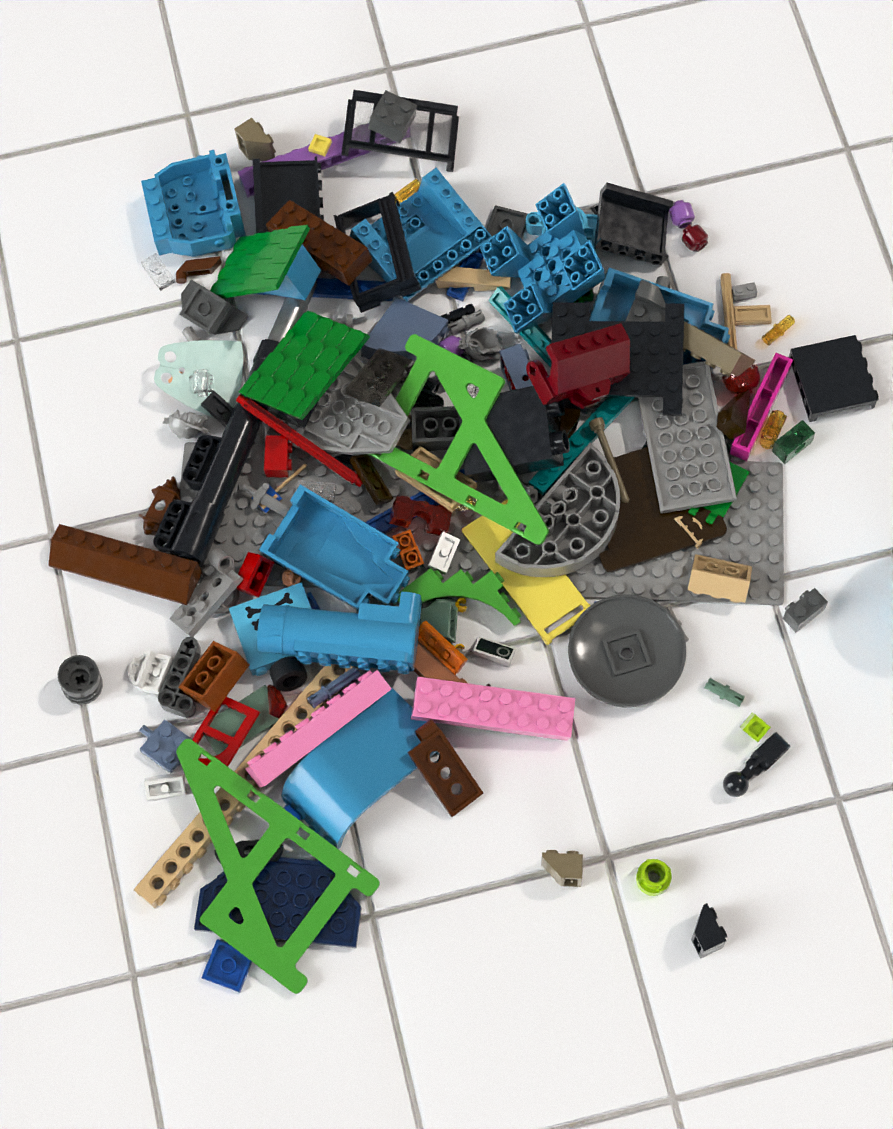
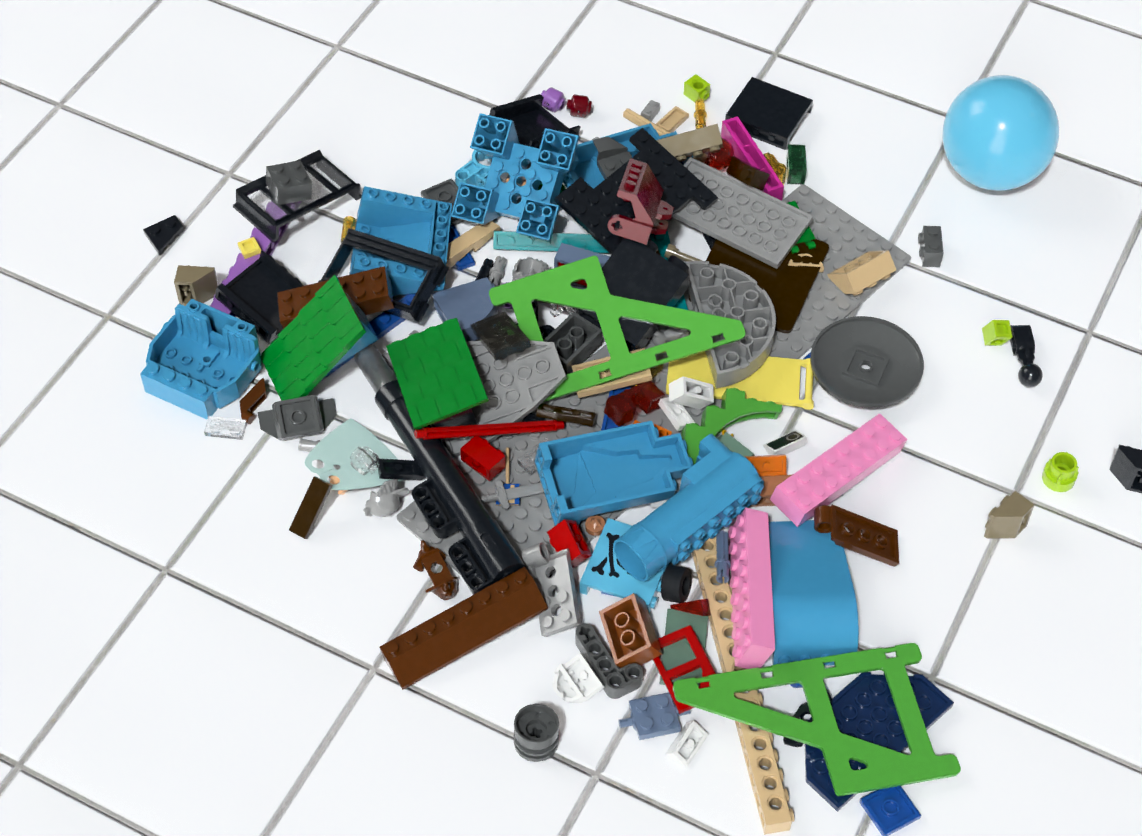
camera: 55 degrees left, 15 degrees down
sand green pin [704,677,745,707] -> none
none -> black wing [143,215,184,256]
none -> dark brown tile [289,476,333,539]
none -> white brick [669,376,714,410]
none -> lime brick [683,74,710,105]

